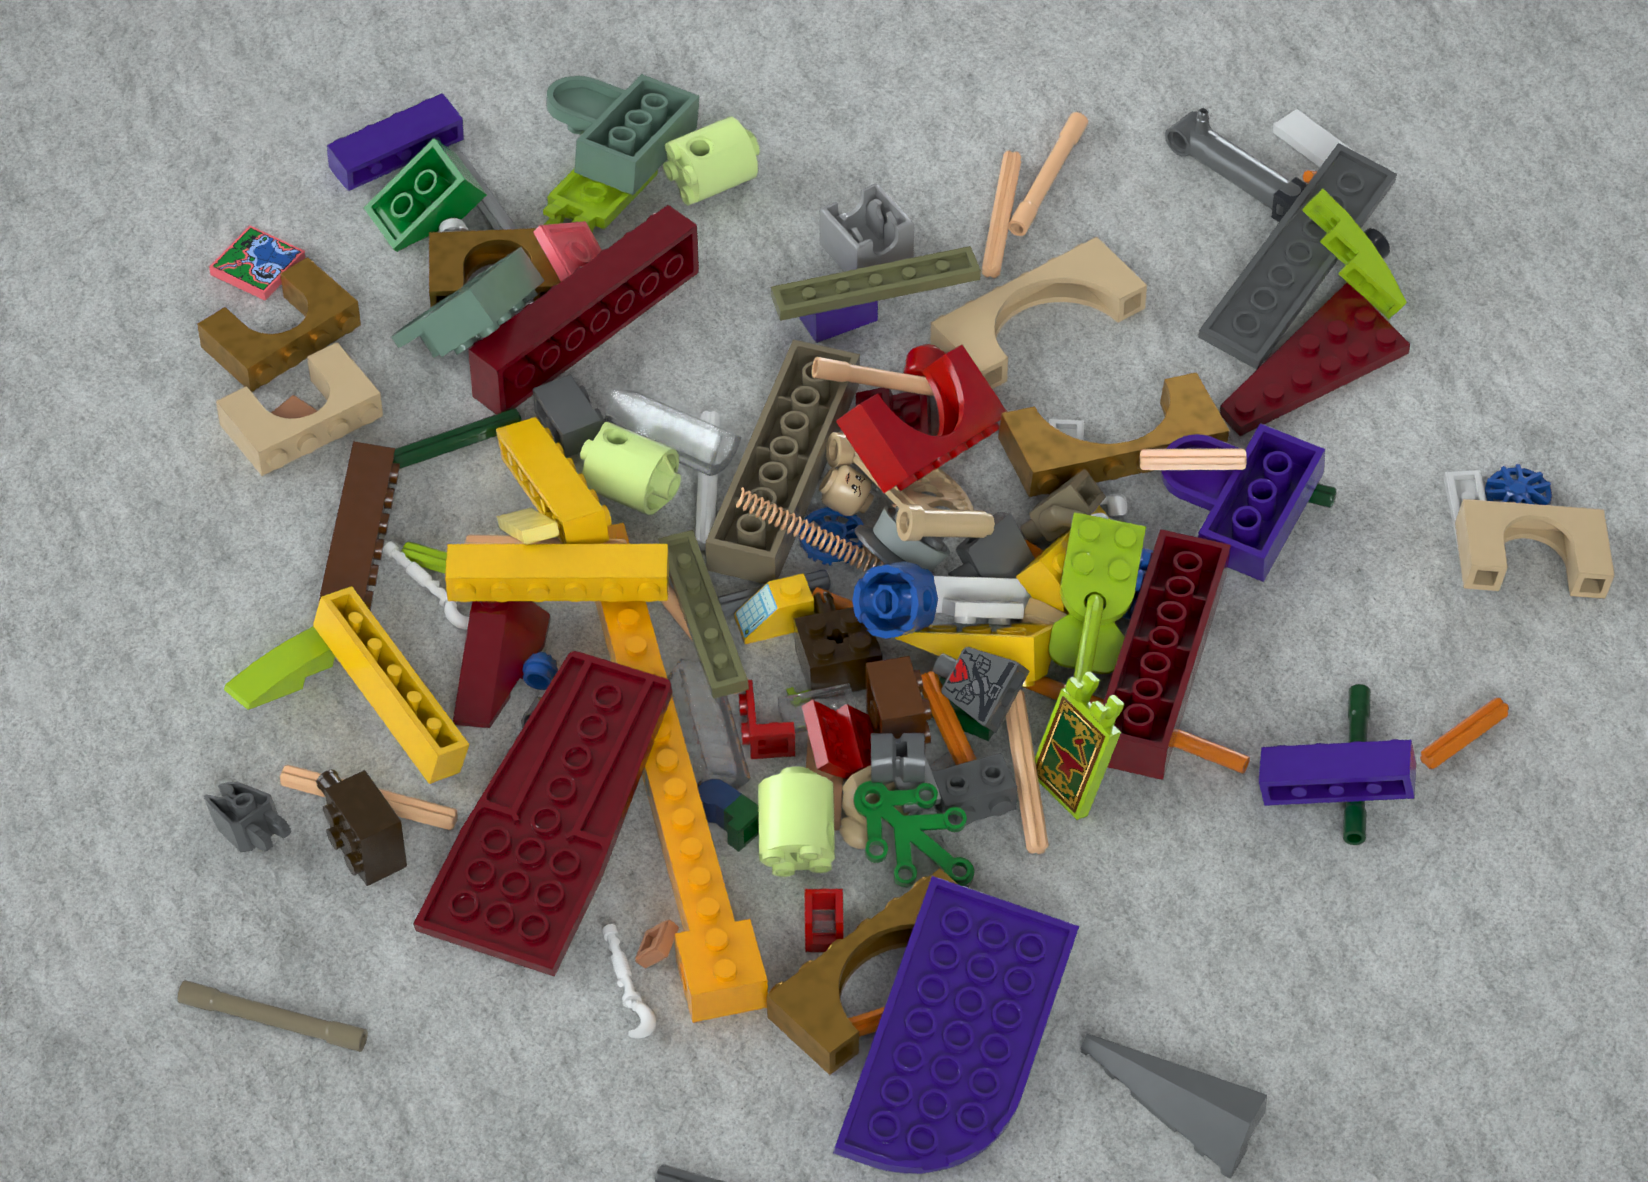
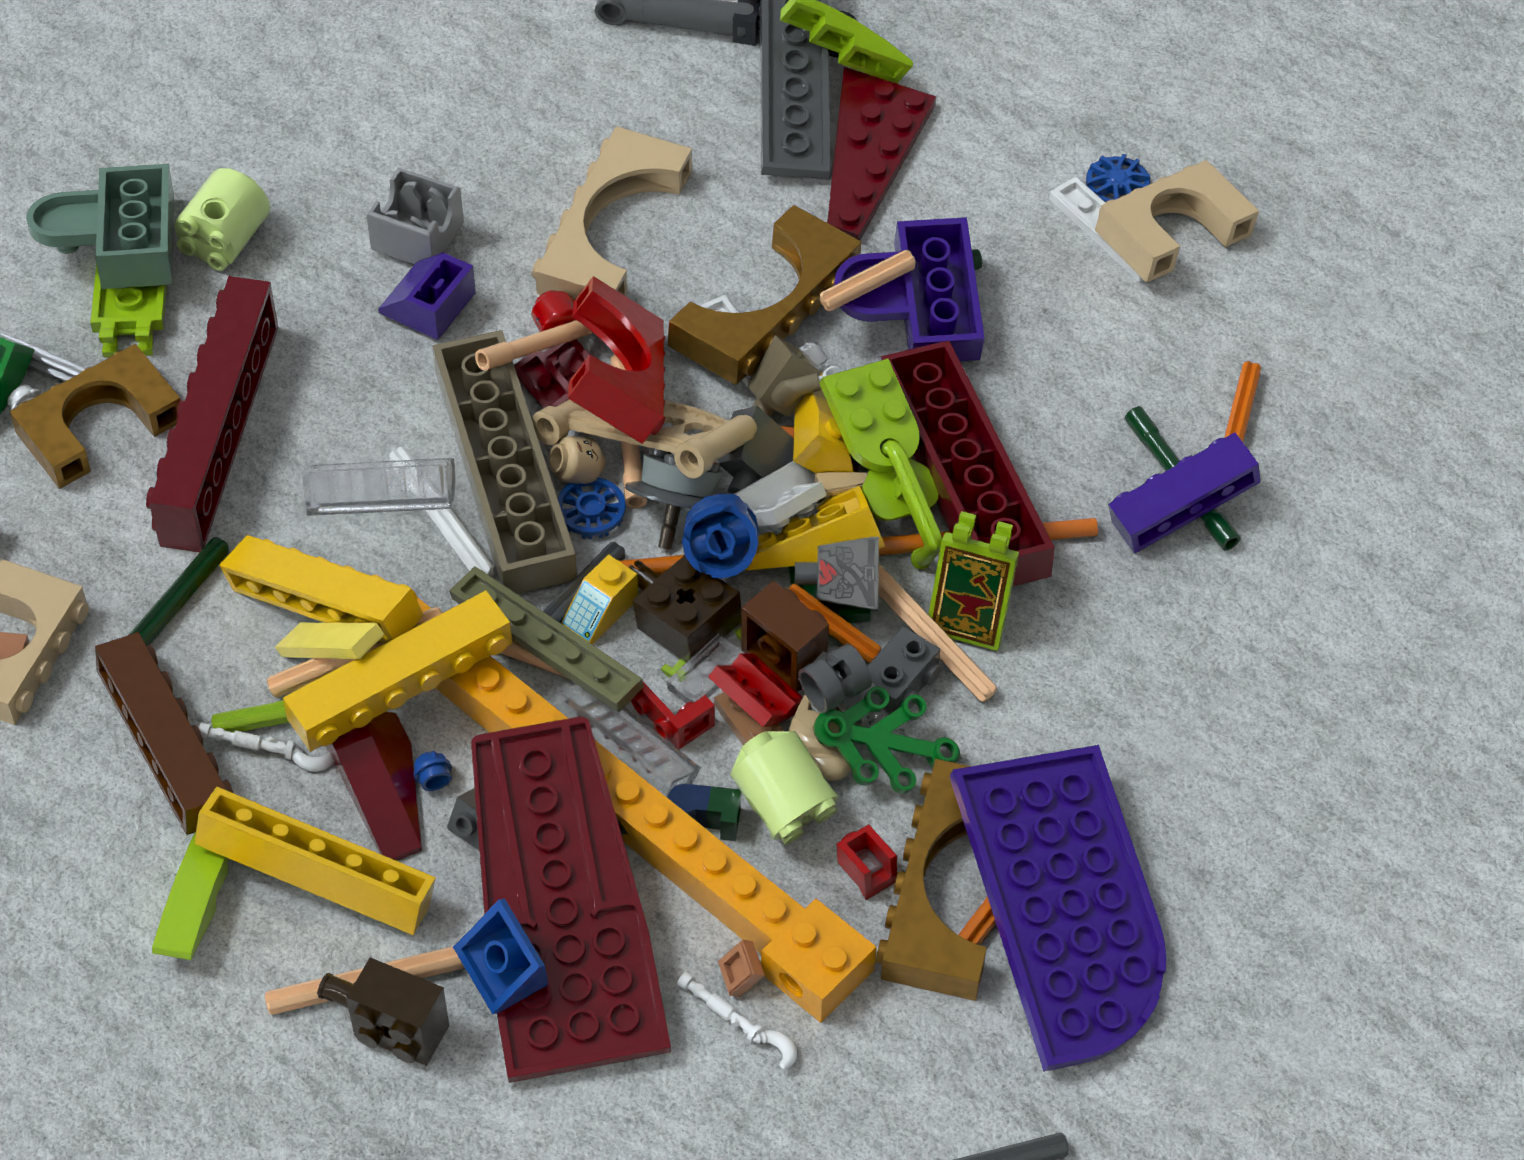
camera: 35 degrees left, 5 degrees up
dark grey hinge [204,781,292,852] -> none
sand green brick [391,247,544,358] -> none
coral tile [533,221,602,282] -> none
dark grey brick [533,374,605,458] -> none
yellowish green cylinder [580,422,681,515] -> none
light nougat piece [736,487,884,572] -> none
olive plate [771,246,981,321] -> none
light nougat axle [982,150,1021,278] -> none
light nougat piece [1008,112,1088,236] -> none
dark grey wedge [1081,1033,1267,1179] -> none
none -> blue slope [453,898,549,1014]

